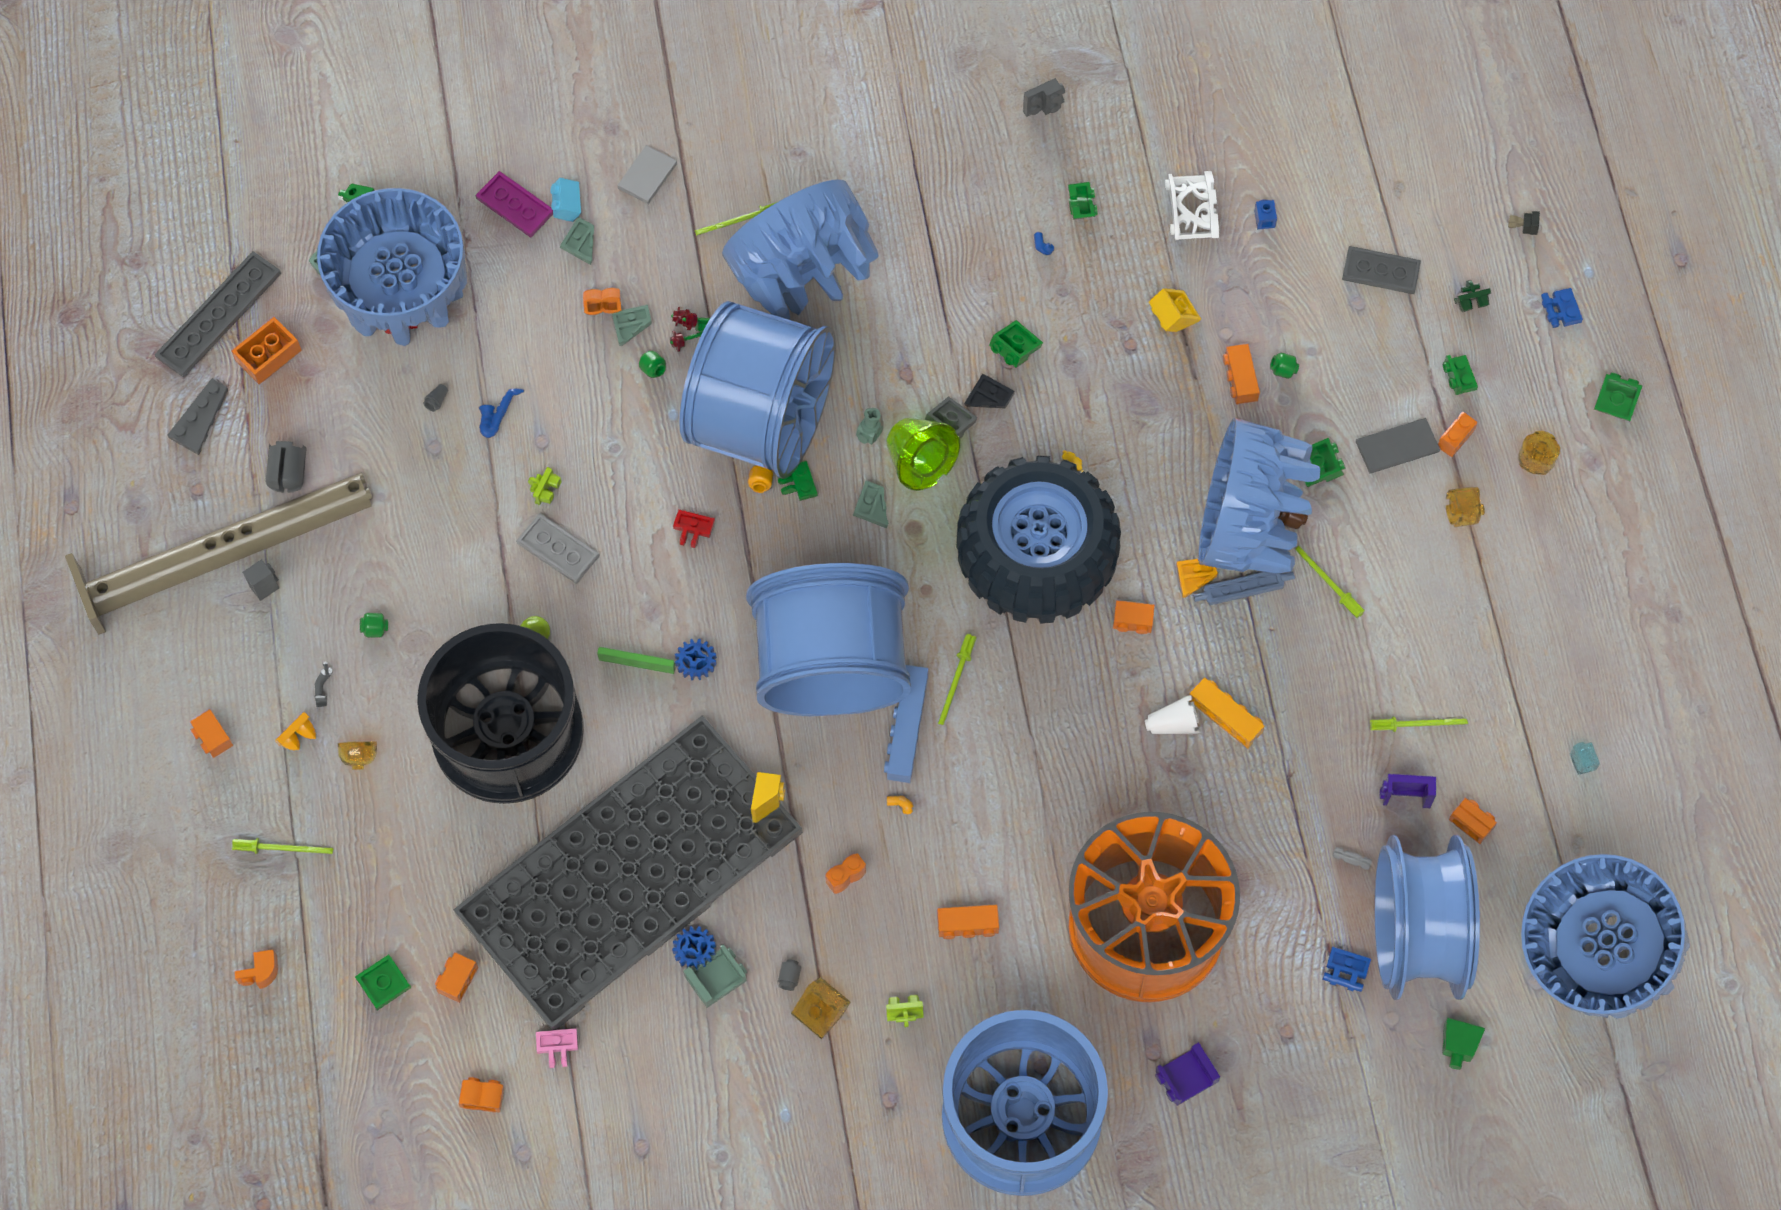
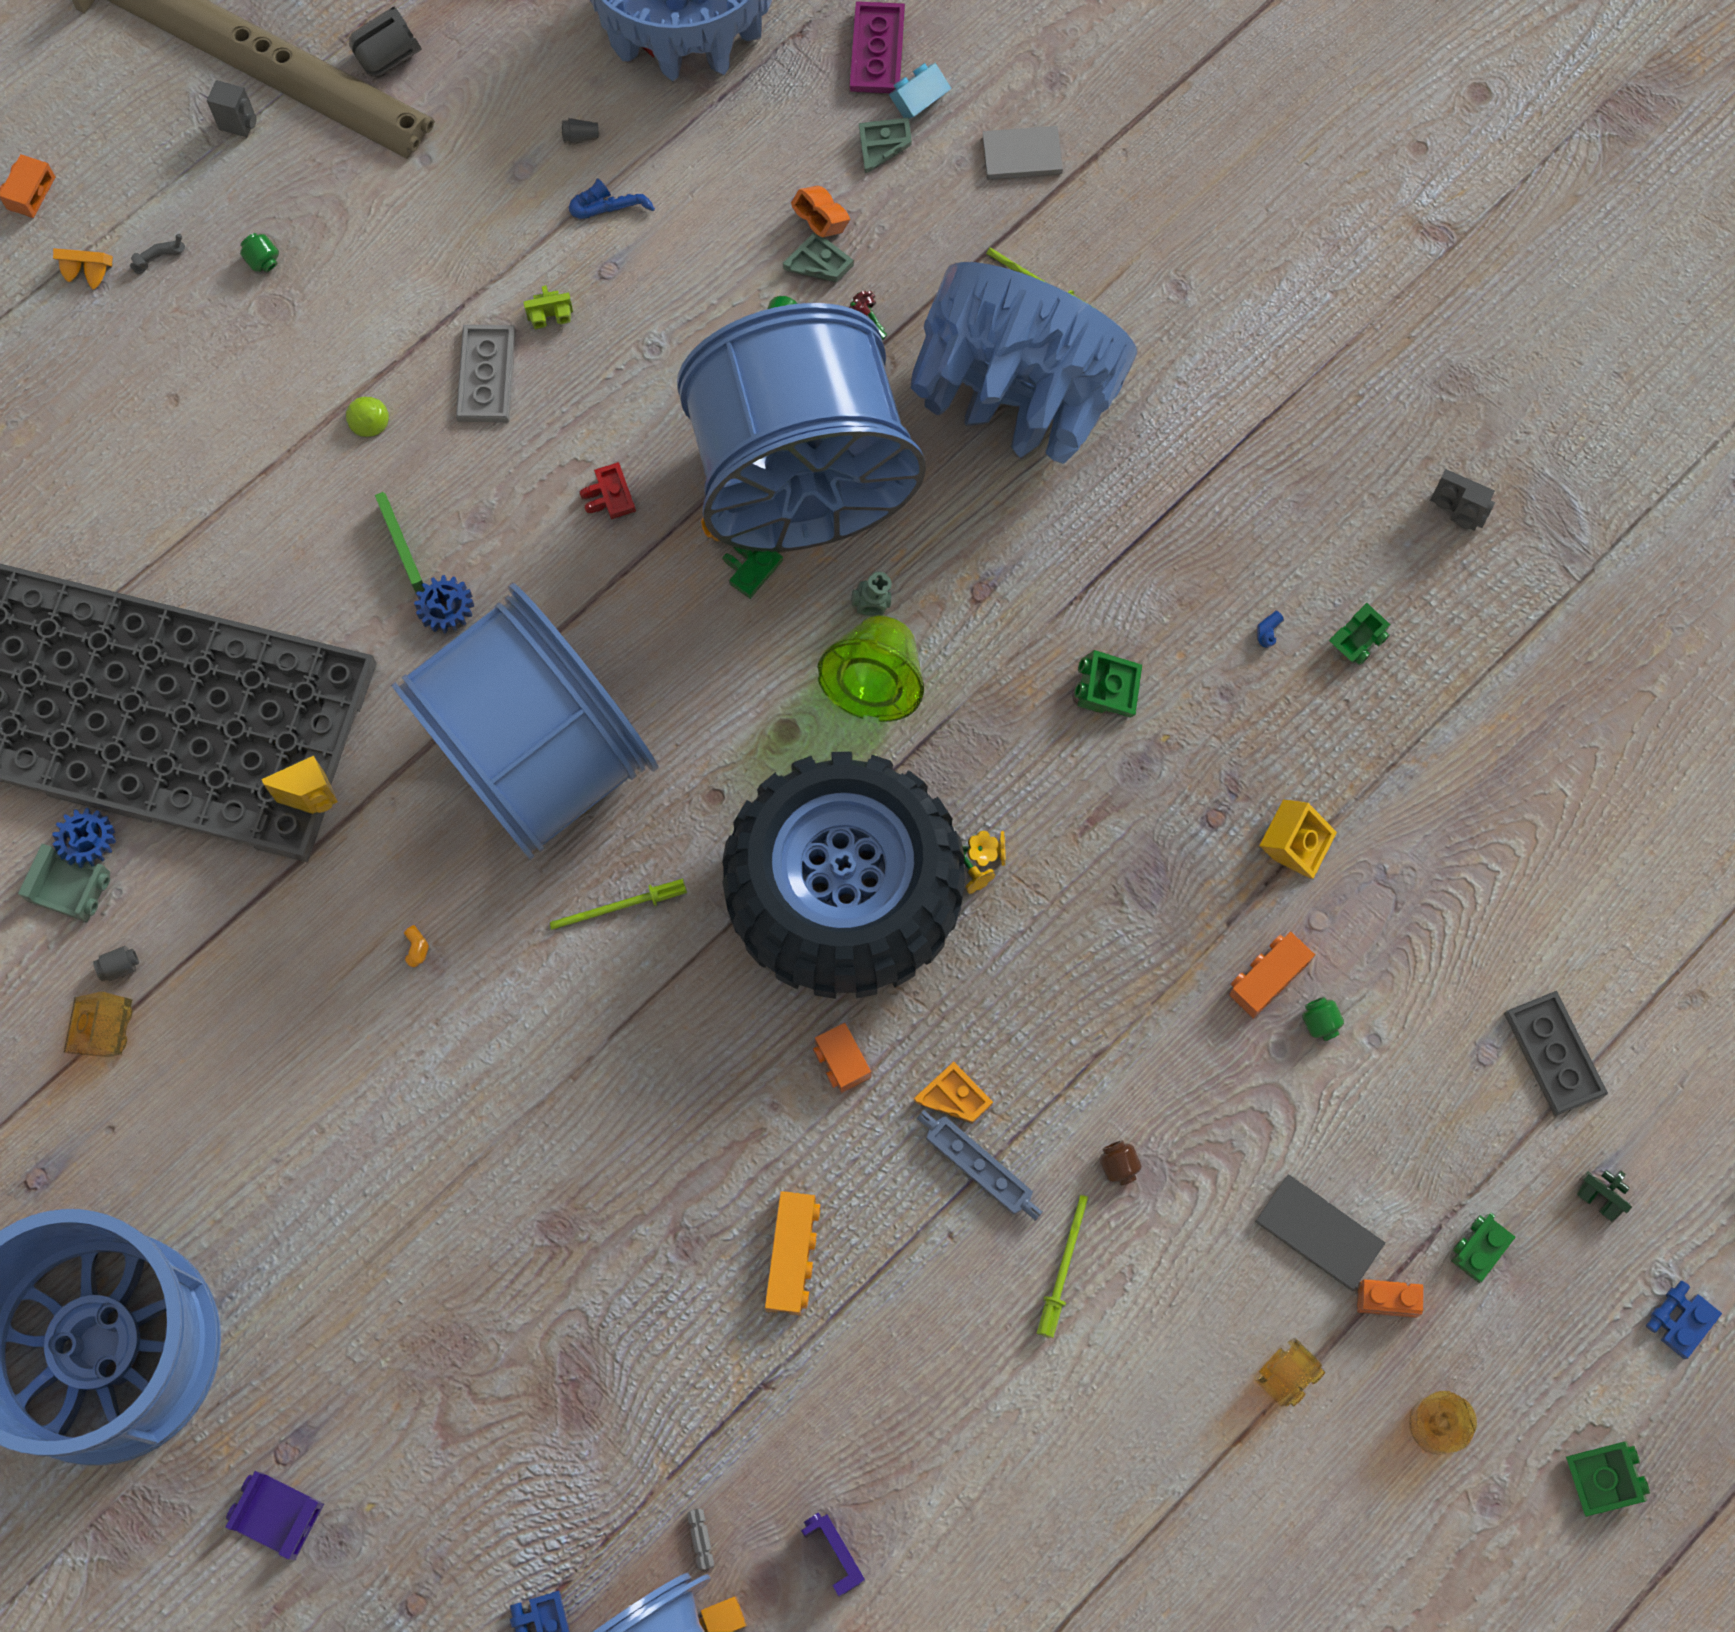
camera: 55 degrees right, 5 degrees up
clear yellow cylinder [338,741,377,770] -> none
black wheel [417,623,584,804] -> none
orange brick [825,853,866,894] -> none
sand green wing [853,480,889,528] -> none
medium blue brick [884,665,928,783] -> none
lime hips [886,995,924,1028] -> none
dark grey plate [923,396,977,445] -> none
orange brick [937,905,999,939] -> none
black wing [964,374,1015,409] -> none
orange wheel [1069,812,1240,1002] -> none
white cone [1145,695,1200,734] -> none
white fence [1165,171,1219,240] -> none
medium blue wheel [1198,418,1320,573] -> none
blue brick [1254,199,1277,230] -> none
green plate [1305,438,1346,487] -> none
lime piece [1370,716,1468,732] -> none

